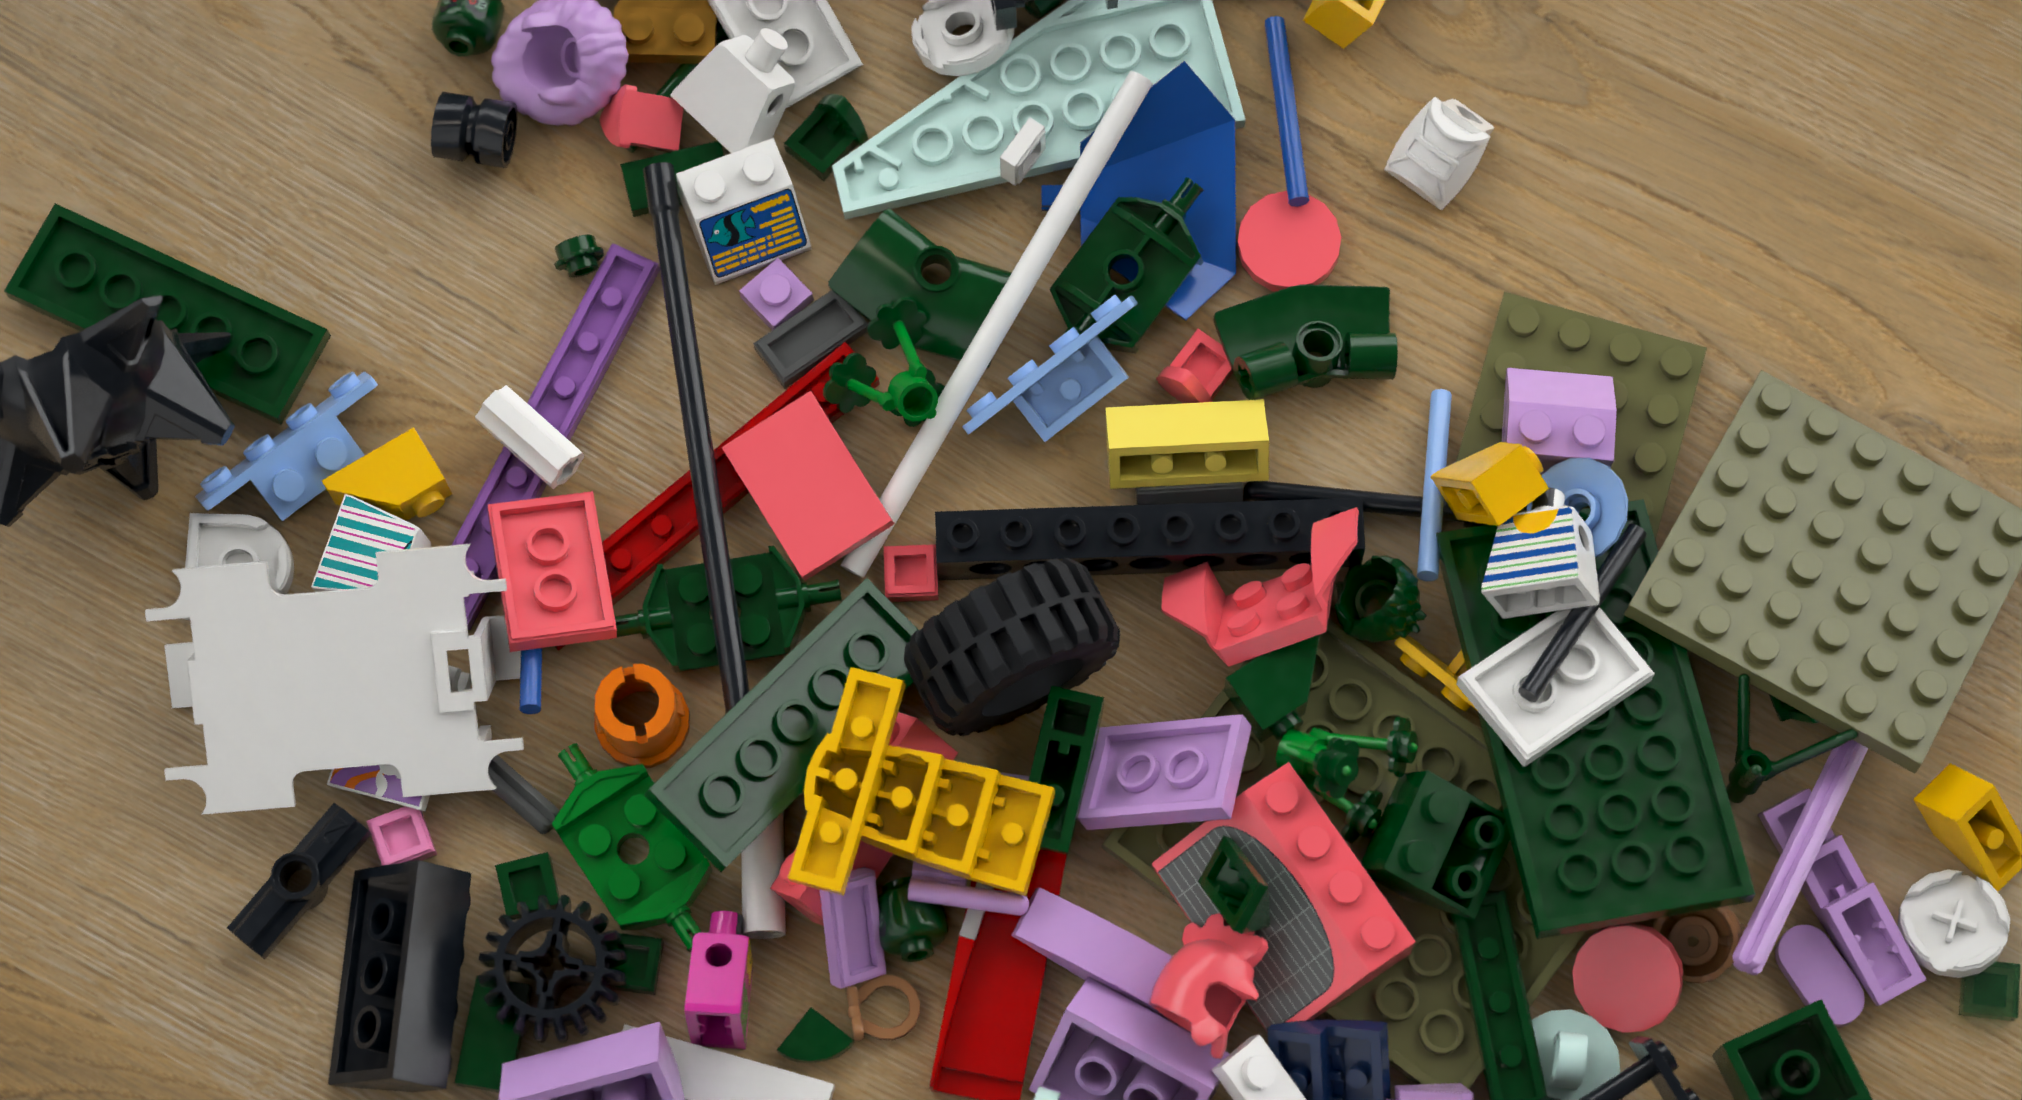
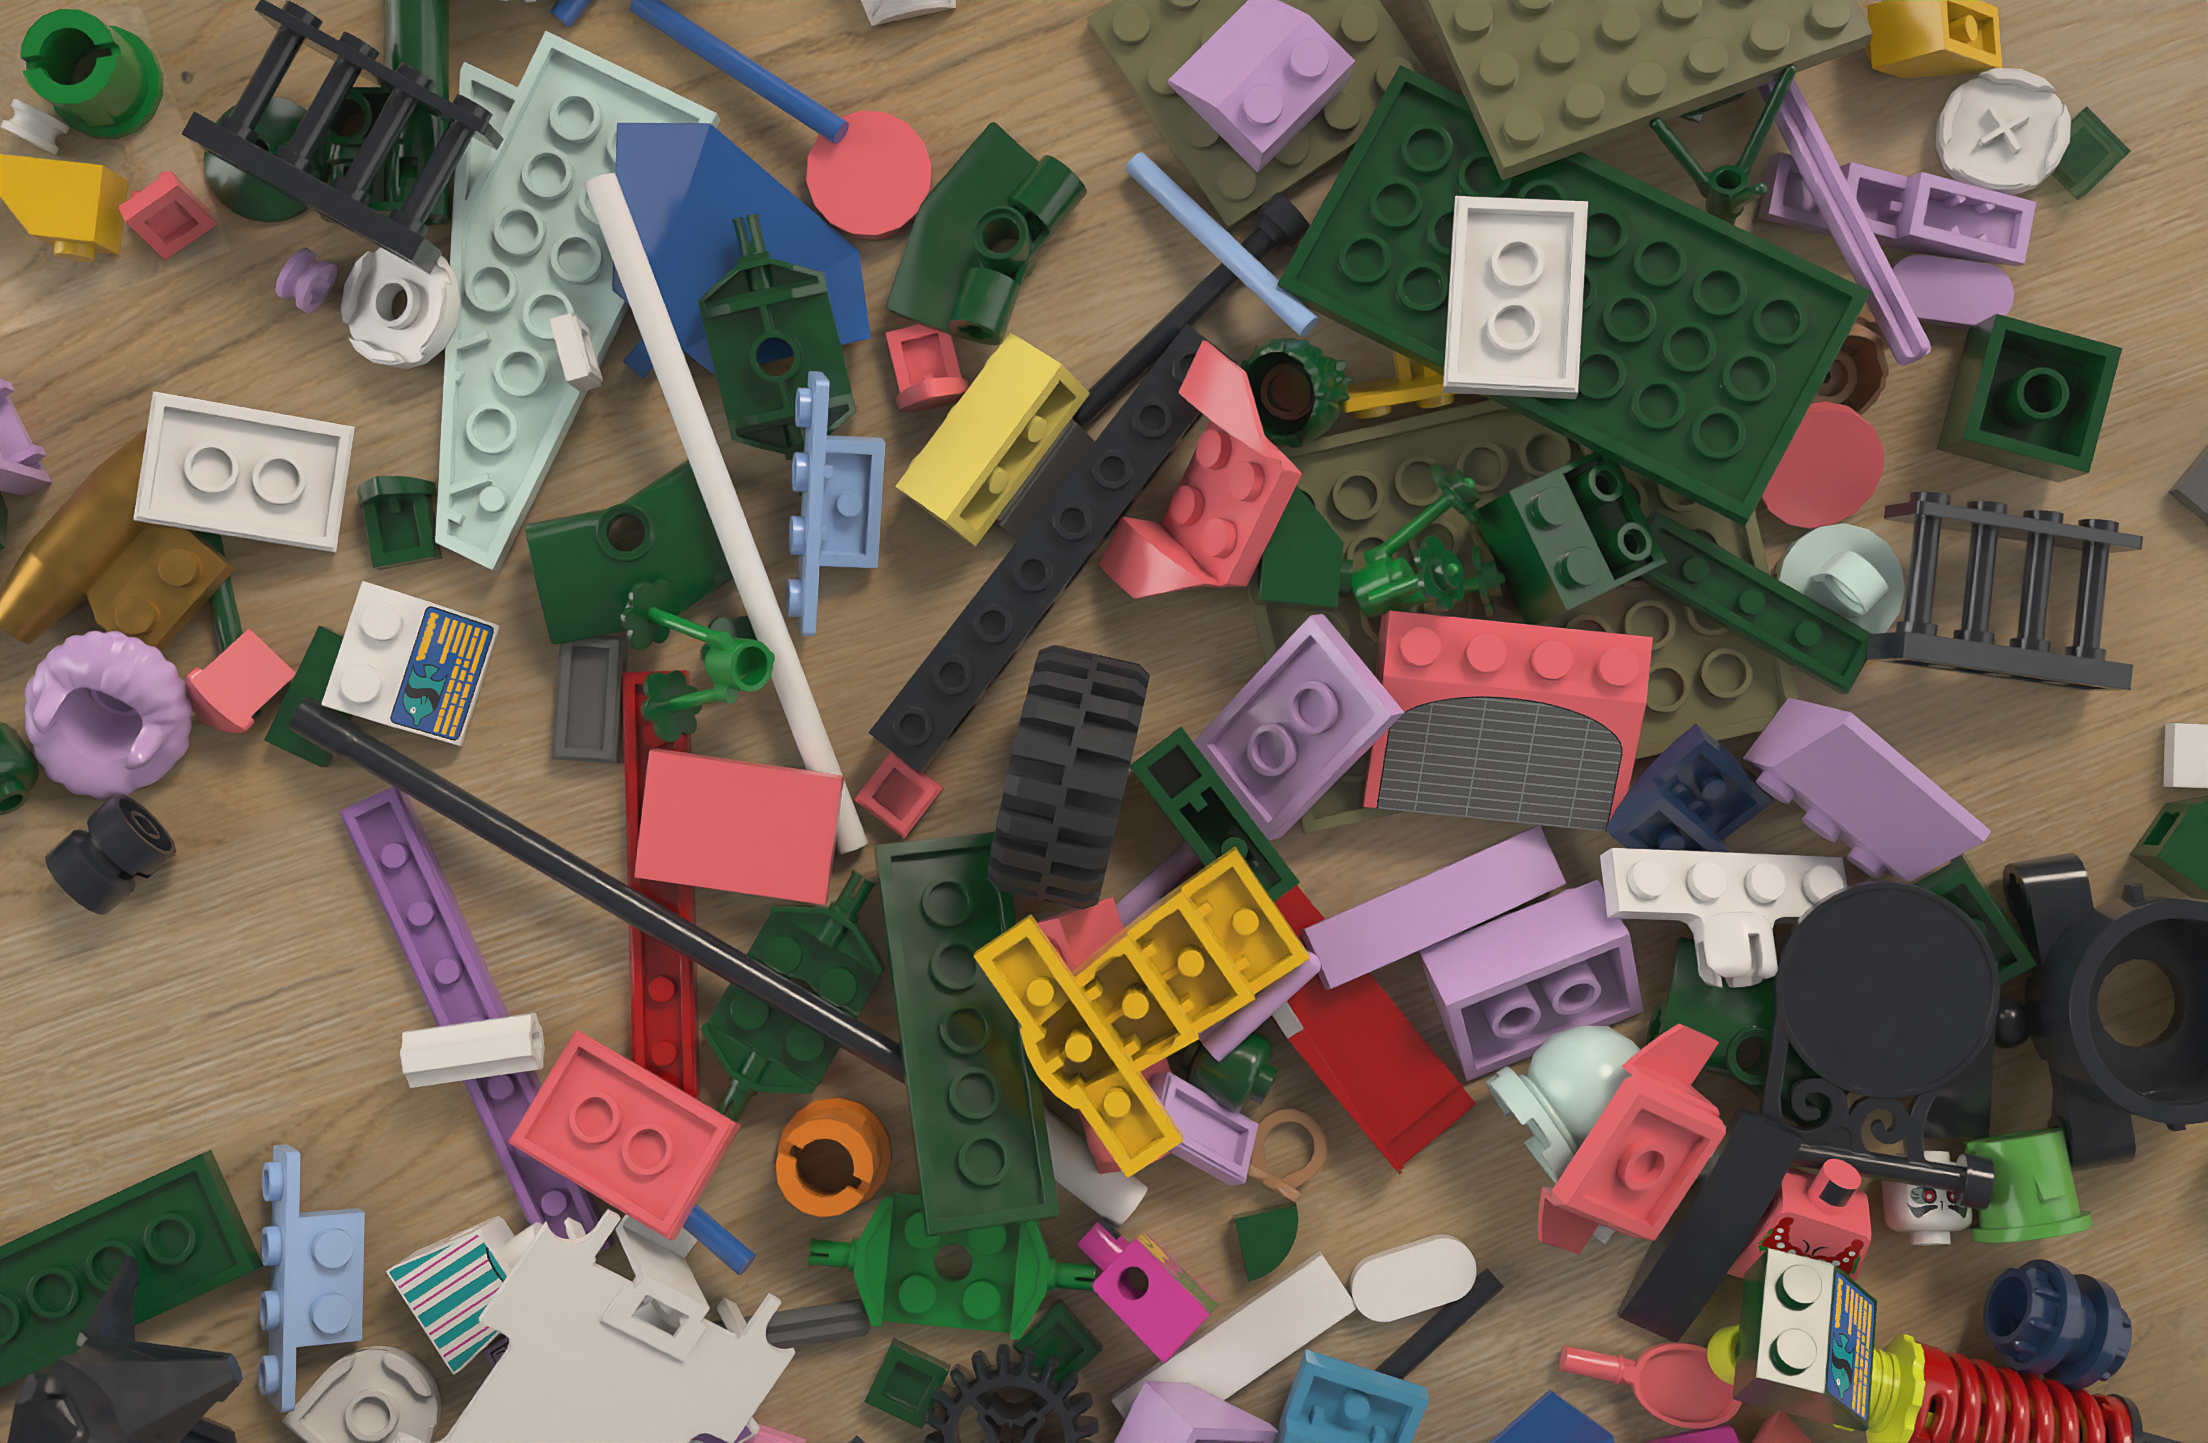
camera: 50 degrees left, 15 degrees up
yellow slope [321,427,452,521] -> none
dark green plate [554,234,604,278] -> none
white torso [670,28,795,153] -> none
lavender plate [739,258,814,330] -> none
coral piece [1149,913,1268,1059] -> none
dark green slope [1198,835,1270,934] -> none
yellow slope [1430,442,1549,526] -> none
white torso [1481,488,1600,619] -> none
black bar [1518,524,1647,702] -> none
light blue dish [1527,458,1628,558] -> none

